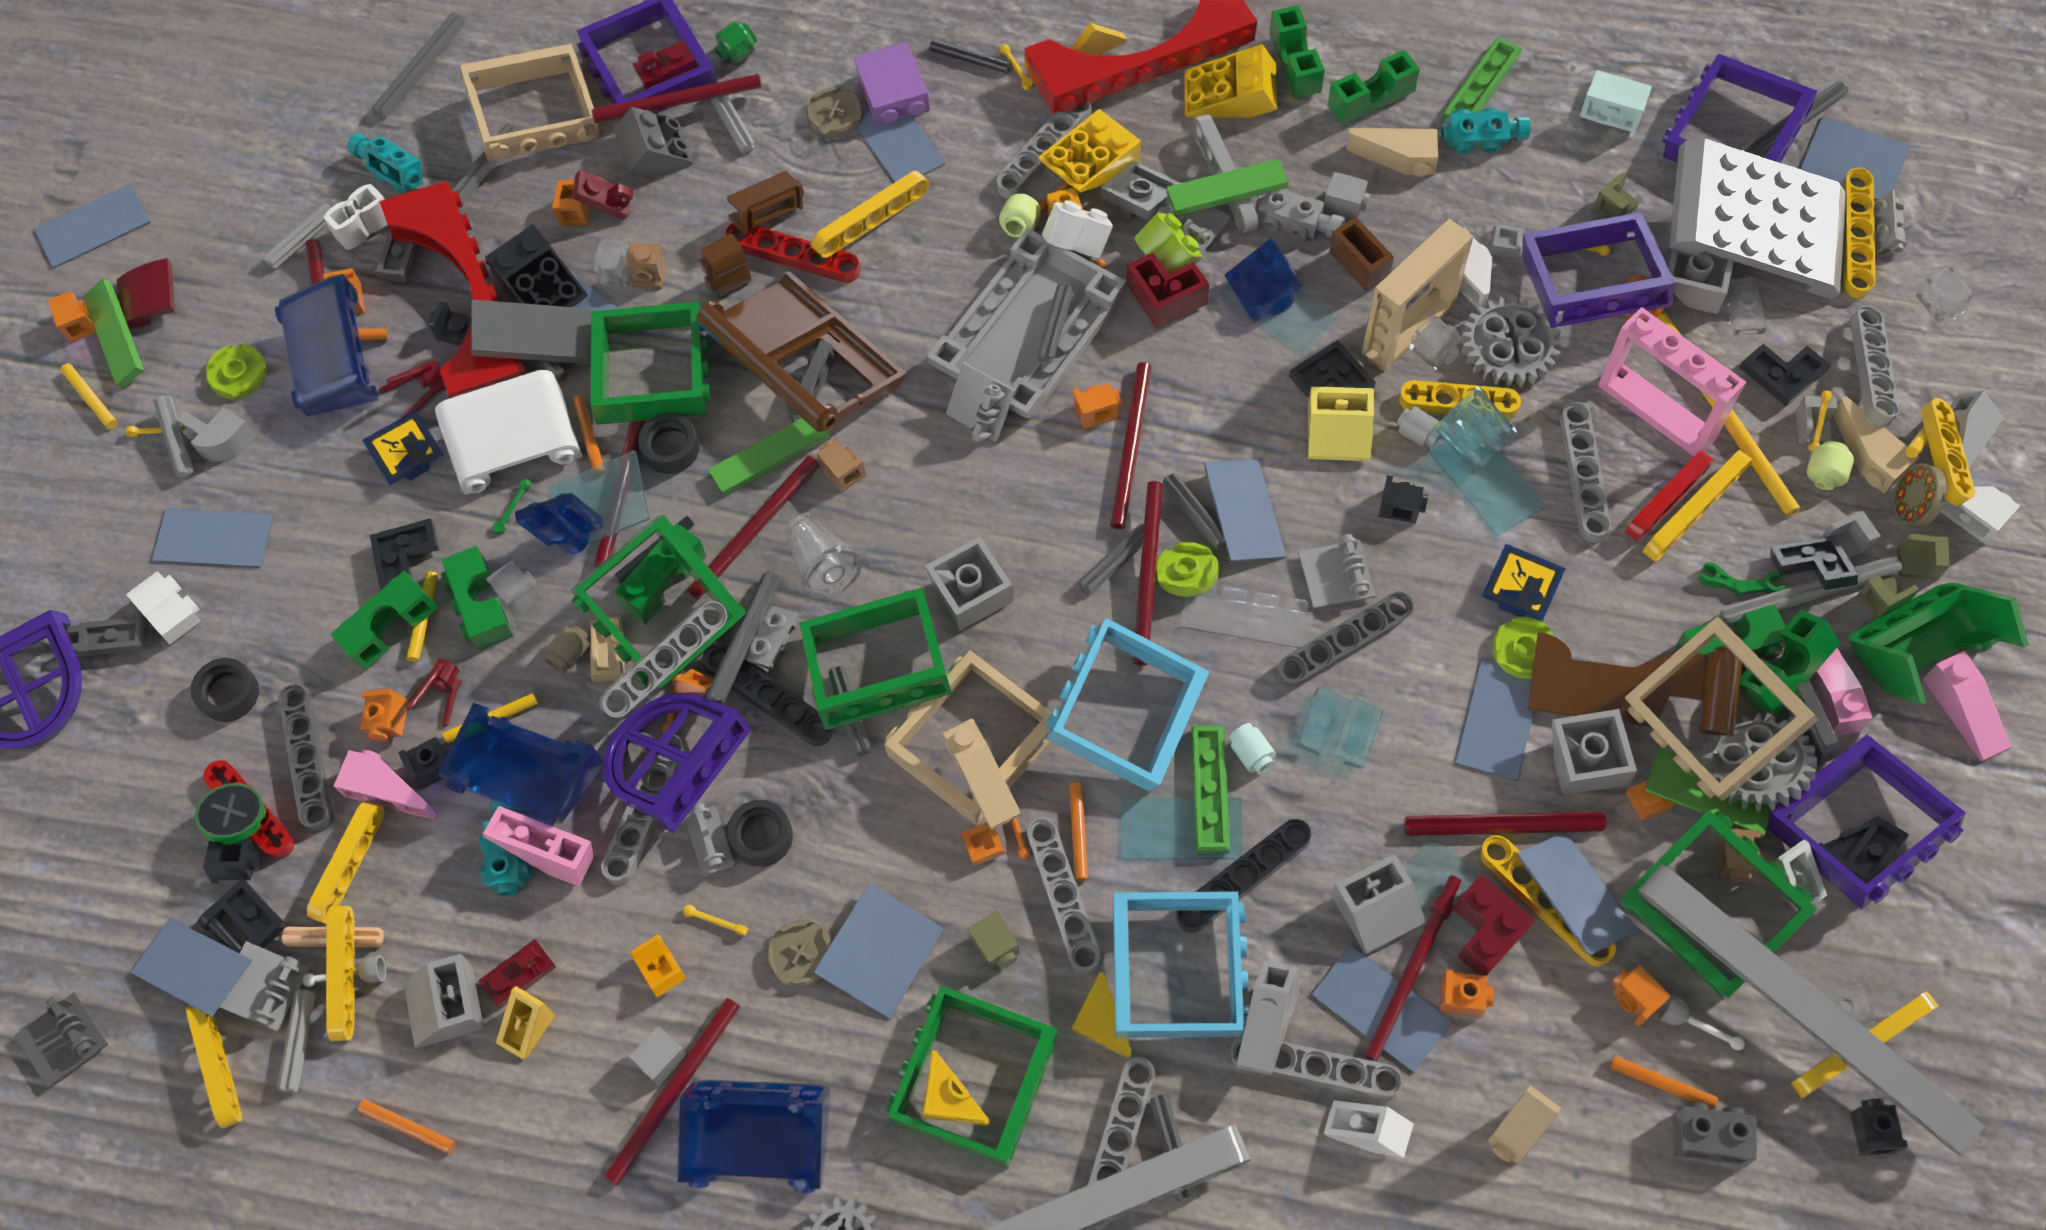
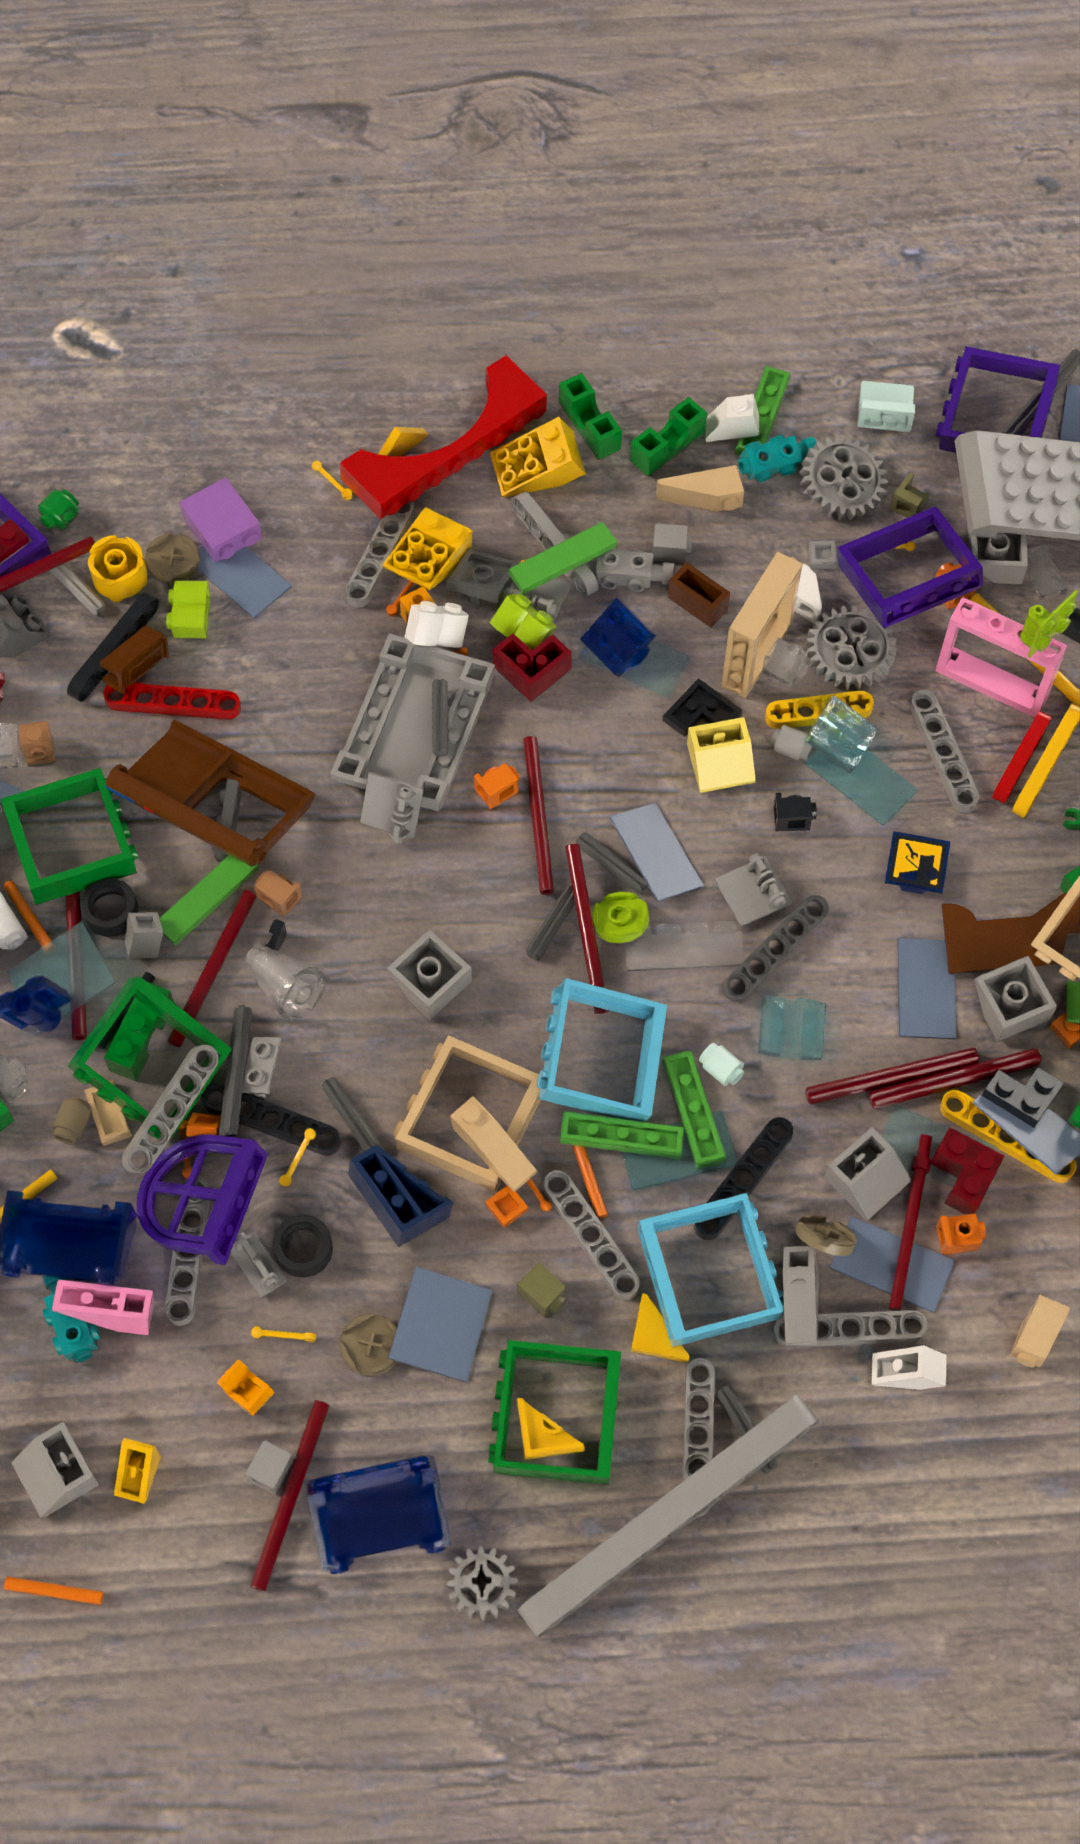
camera: 20 degrees left, 0 degrees up
dark red hinge [478,939,556,1010] -> none
reddish brown brick [698,233,752,298] -> none
green window [799,587,952,730] -> none
yellow beam [811,171,929,258] -> none
black bar [929,40,1011,74] -> none
yellowish green head [999,194,1041,238] -> none
lime tile [1492,617,1556,679] -> none
none -> black beam [67,592,159,702]
none -> yellow brick [88,535,148,602]
none -> light grey panel [124,912,163,959]
none -> lime brick [166,581,210,638]
none -> black tile [264,919,287,959]
none -> yellow hinge [279,1128,316,1187]
none -> dark blue wedge [348,1145,453,1247]
none -> bright green tile [560,1111,684,1159]
none -> white slope [705,394,759,442]
none -> dark tan tile [795,1214,857,1256]
none -> light grey gear [800,435,887,520]
none -> dark red axle [805,1047,979,1104]
none -> plate [982,1067,1064,1128]
none -> lime hinge [1020,590,1078,658]

